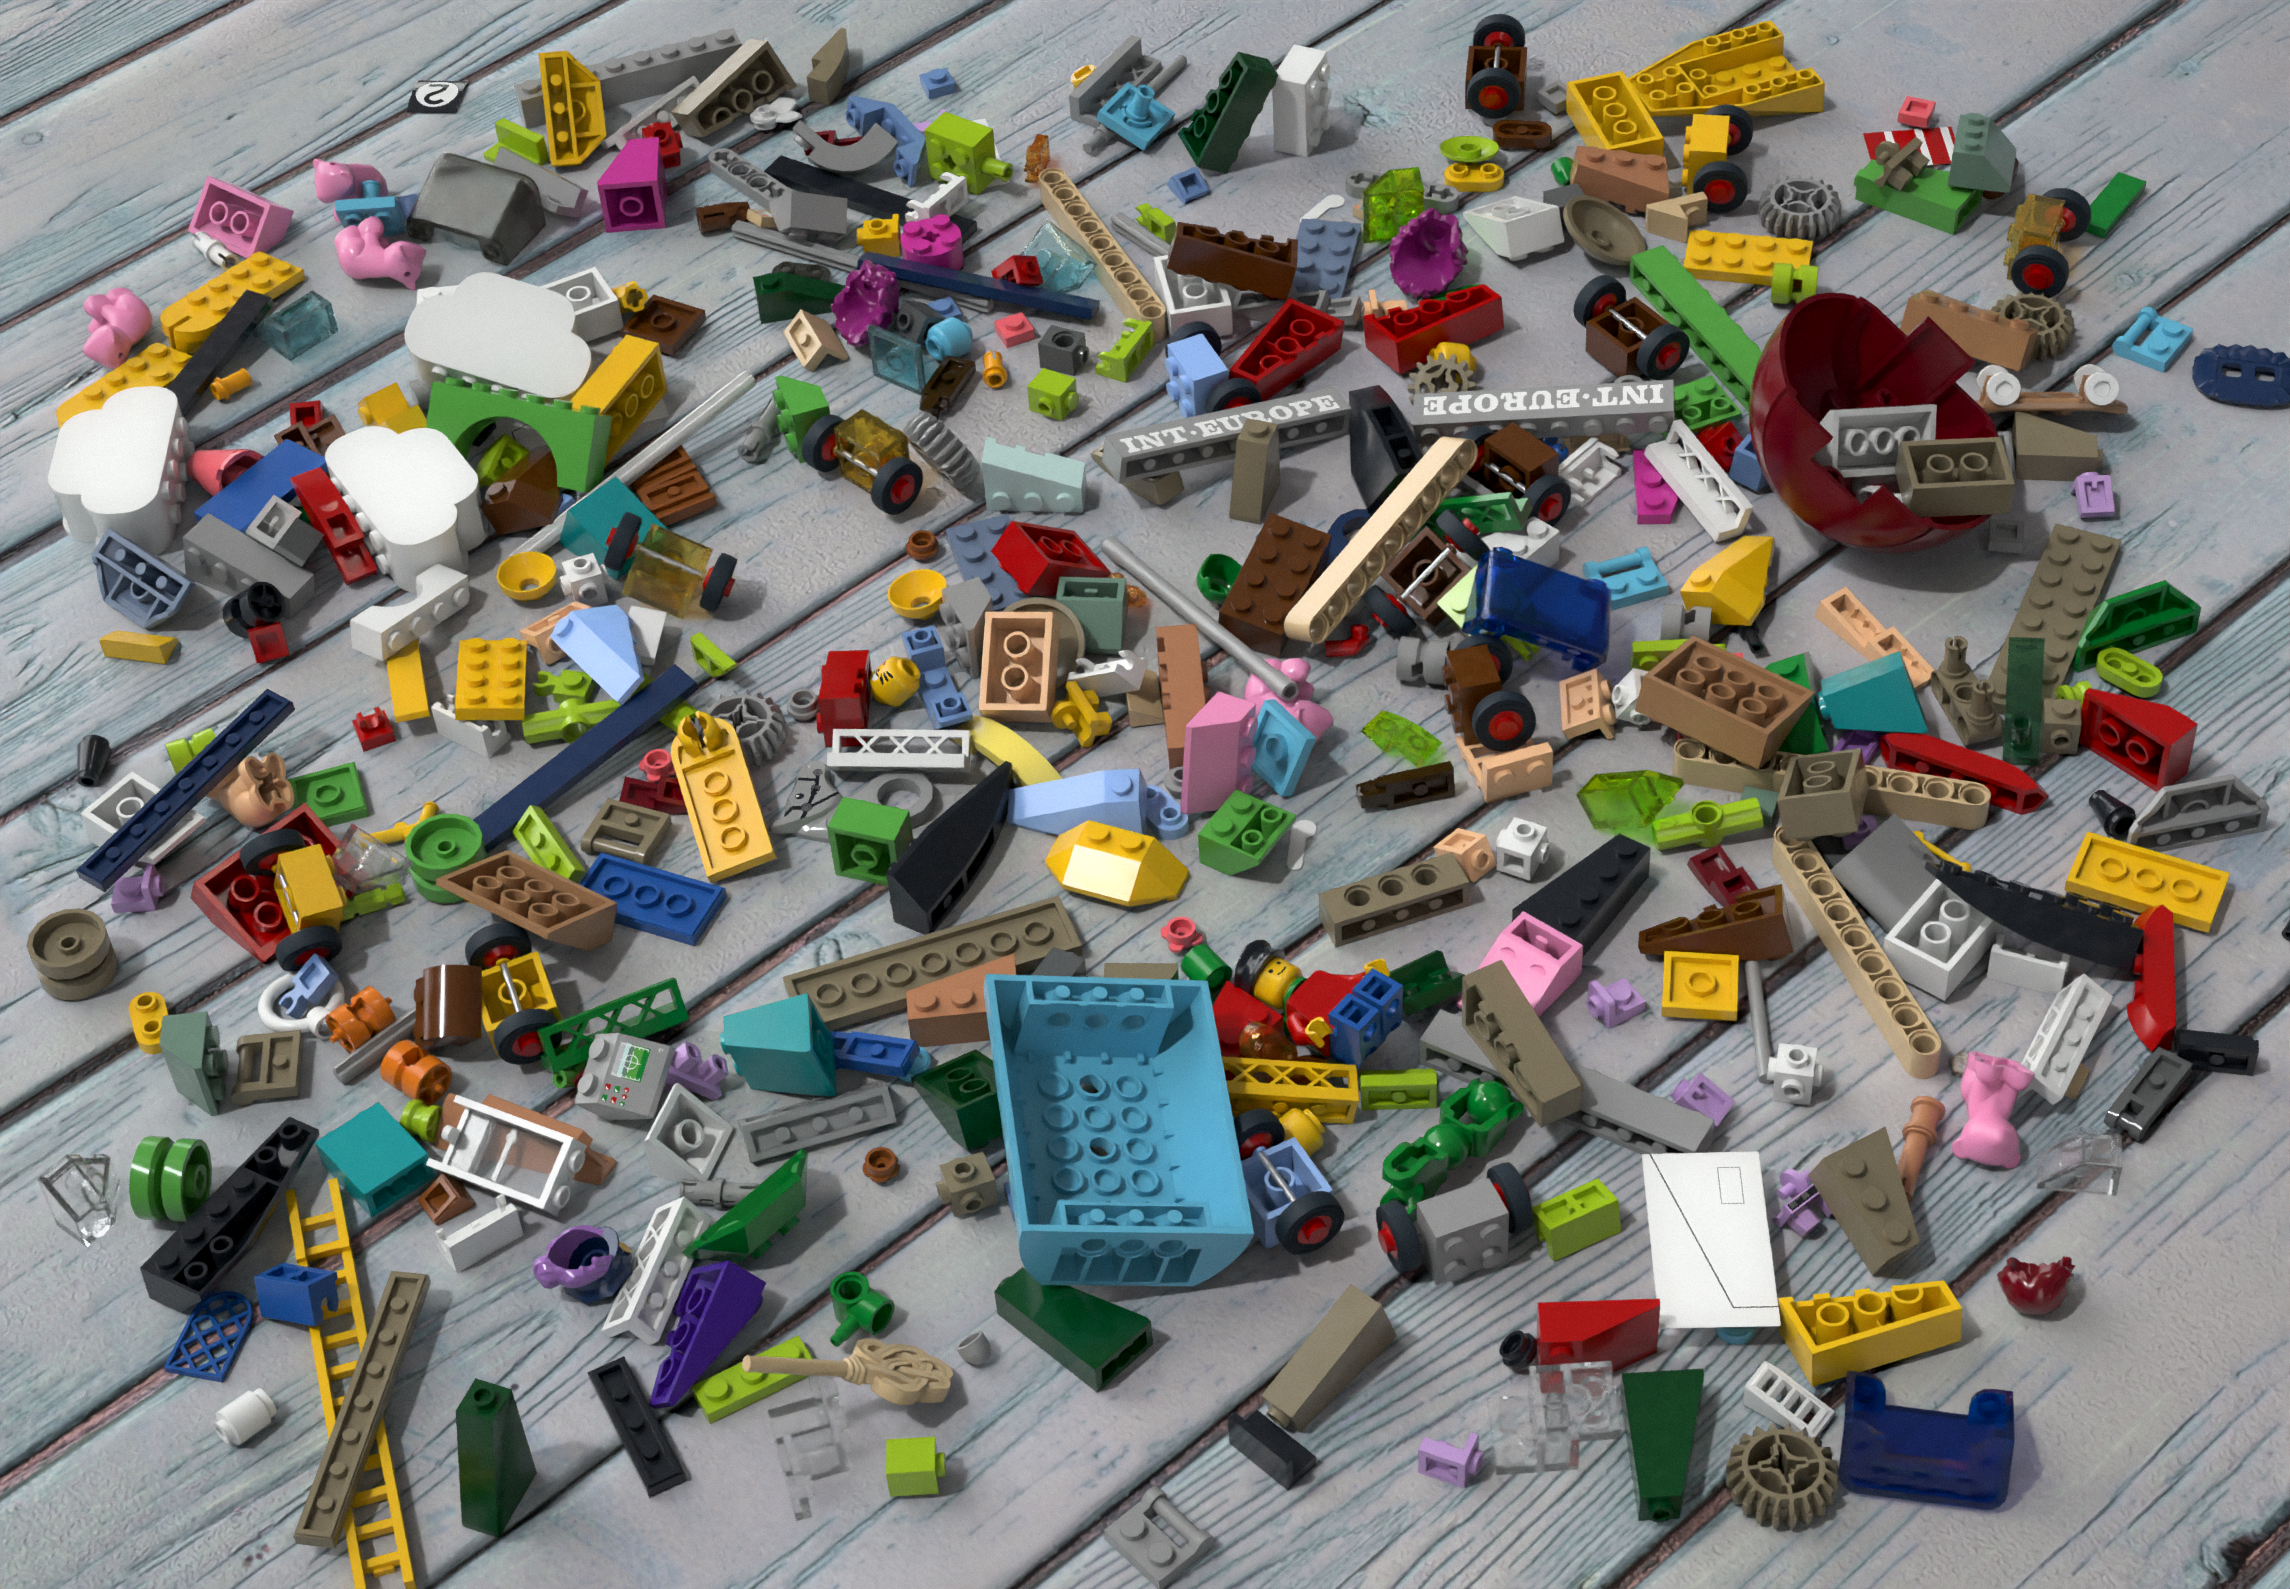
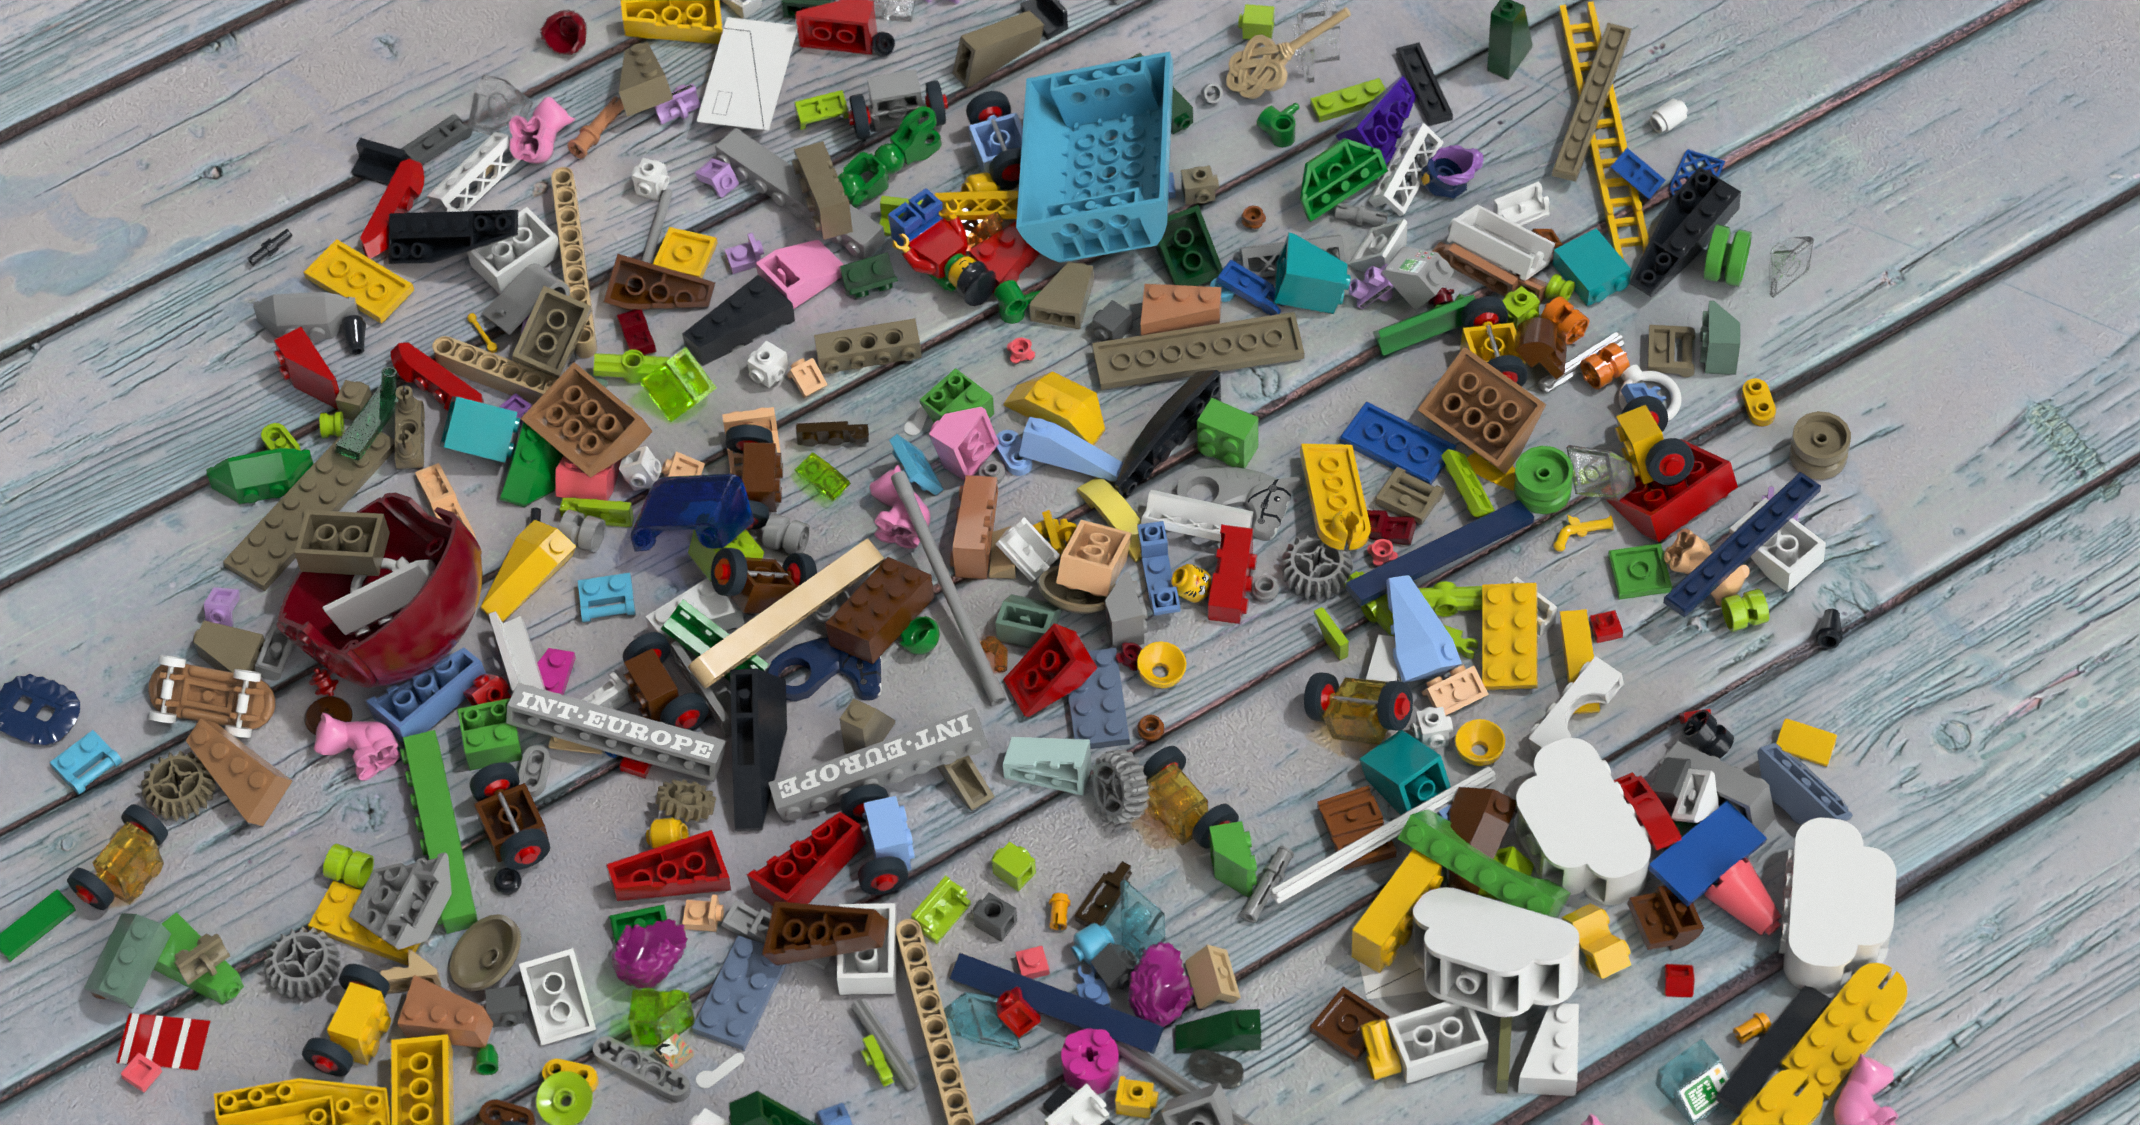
camera: 170 degrees left, 10 degrees up
none -> light grey wedge [349,852,452,950]
none -> lime brick [1502,286,1540,332]

